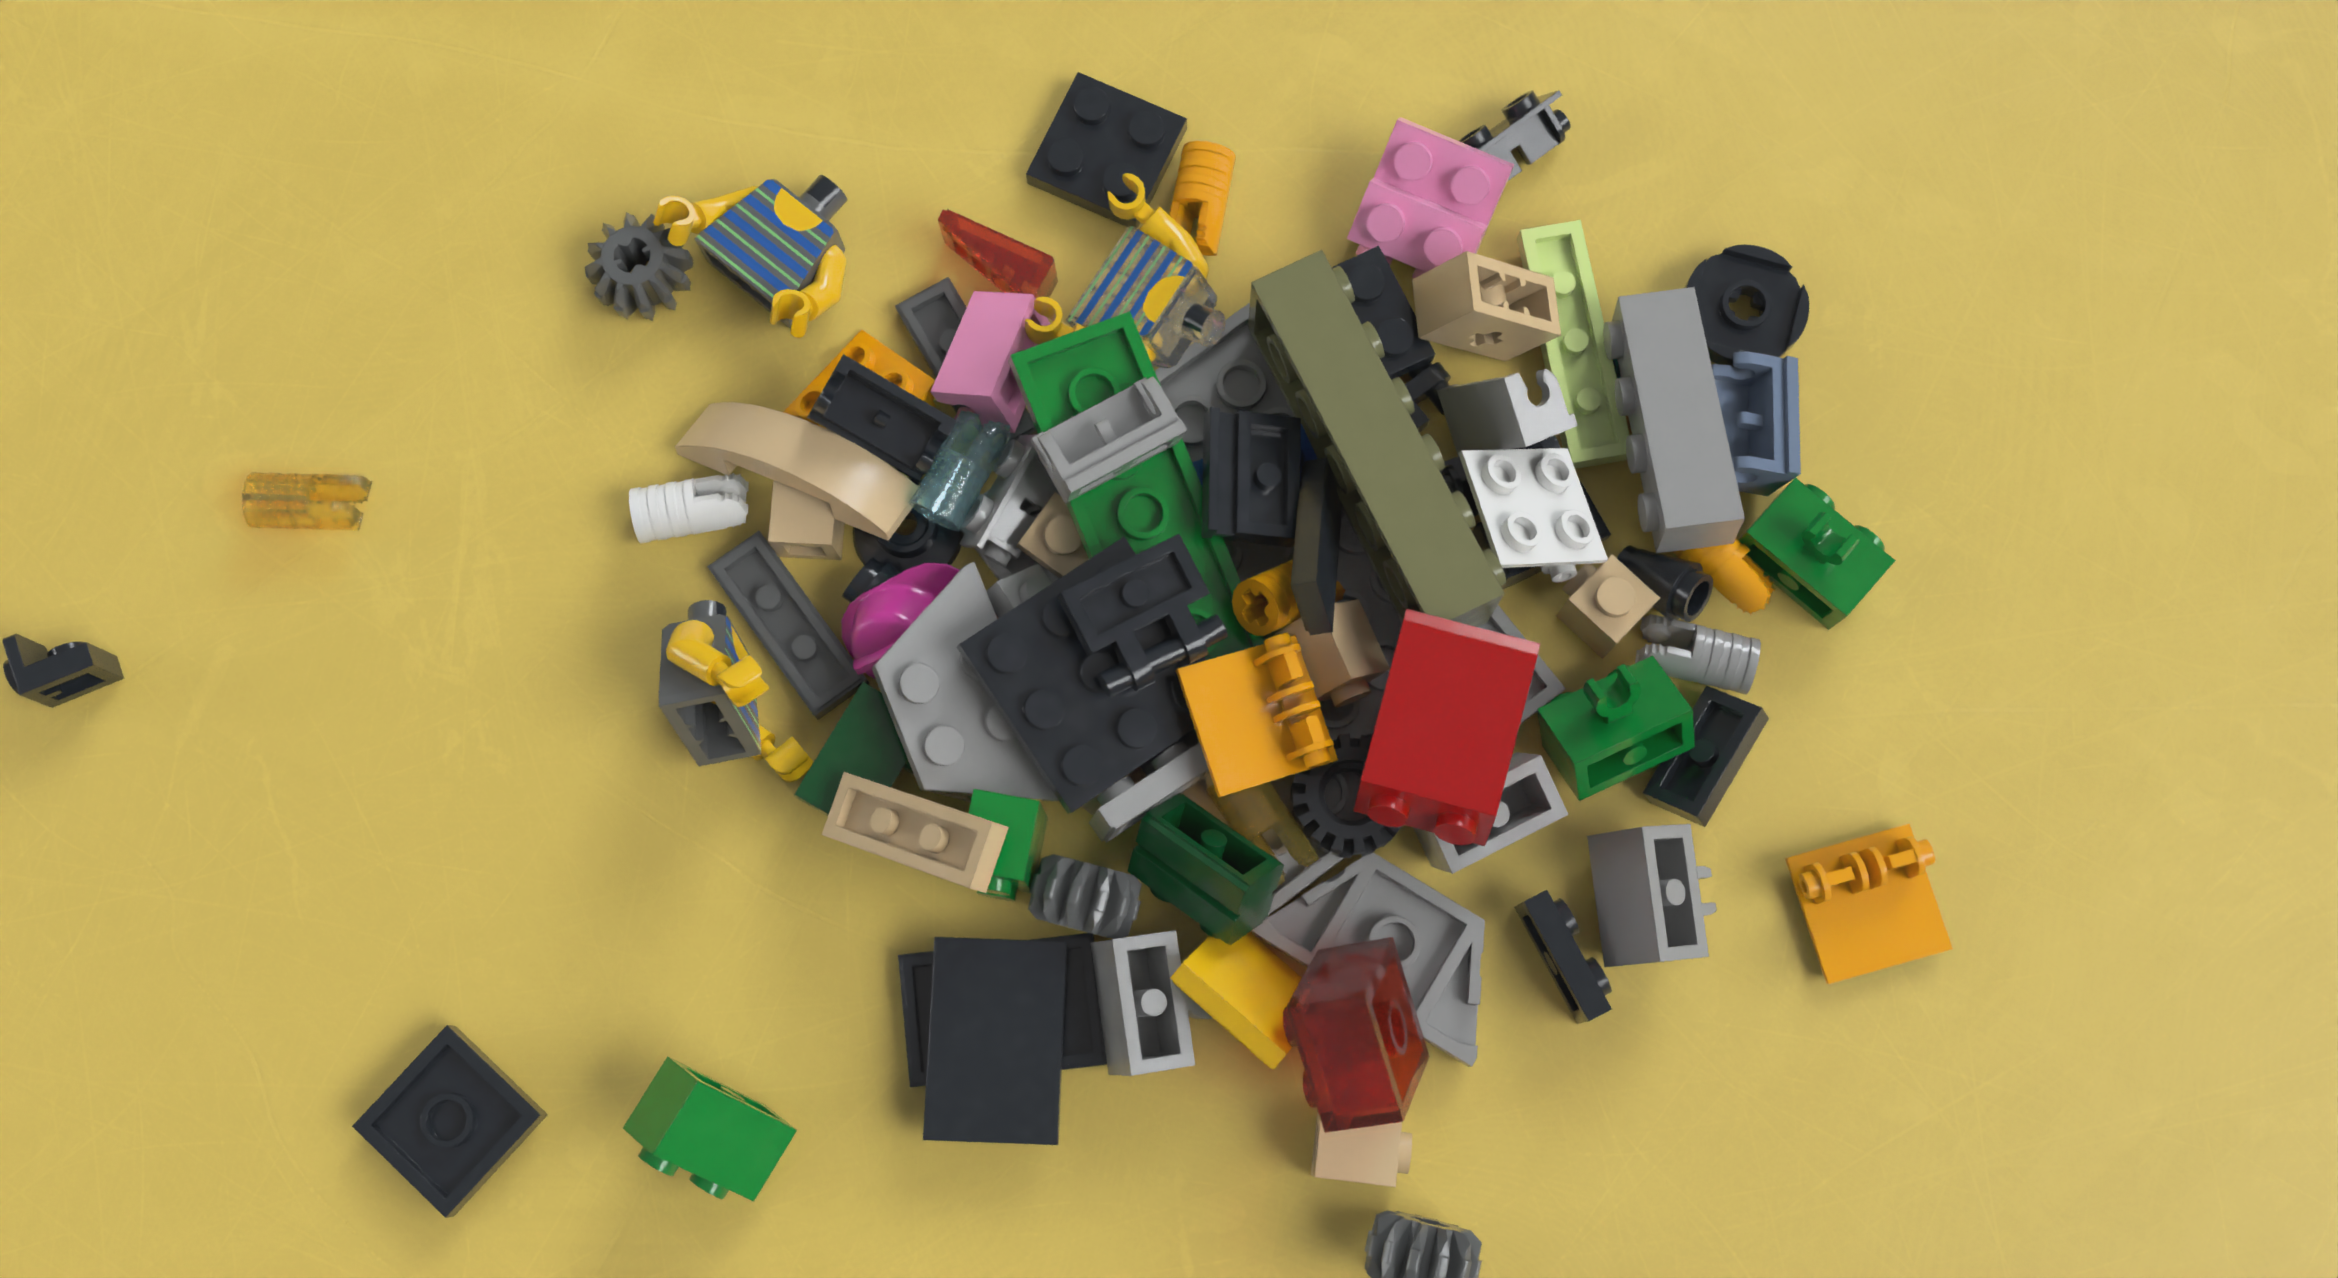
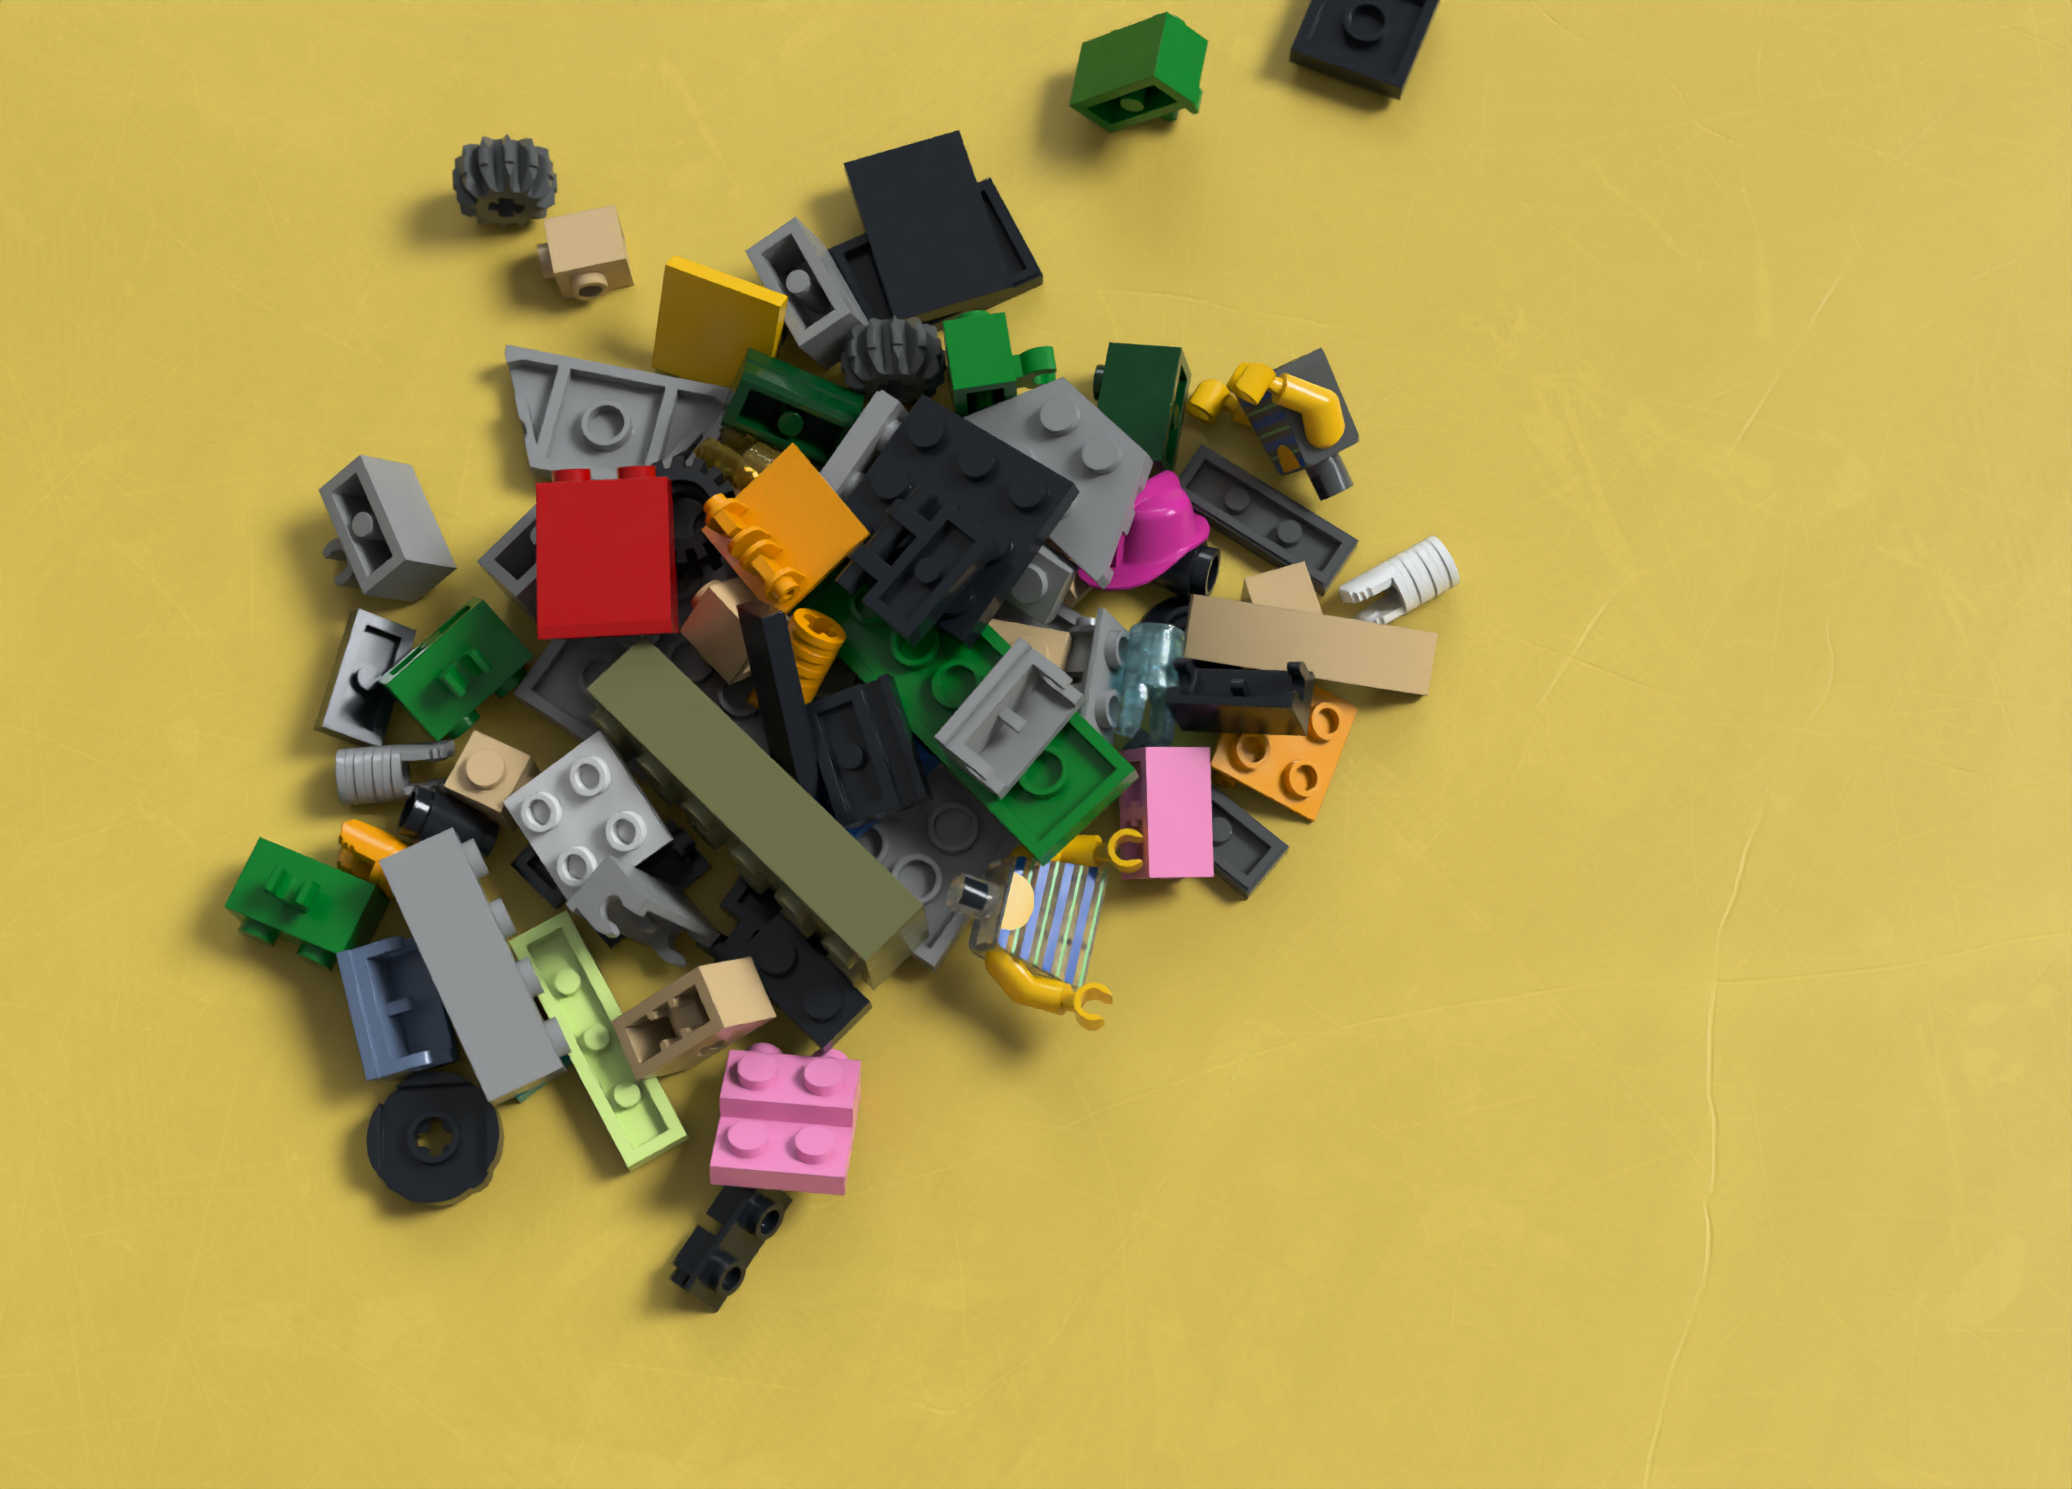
camera: 160 degrees right, 5 degrees down
black bracket [2,634,124,708] -> none
clear yellow hinge [242,472,372,531] -> none
dark grey gear [585,212,693,321] -> none
torso [653,175,847,338] -> none
tan plate [822,772,1009,893] -> none
clear red slope [938,209,1058,298] -> none
black plate [1026,72,1187,231] -> none
light orange hinge [1169,141,1236,256] -> none
clear red brick [1283,937,1430,1133] -> none
black plate [1514,890,1612,1024] -> none
light orange hinge [1785,823,1953,984] -> none

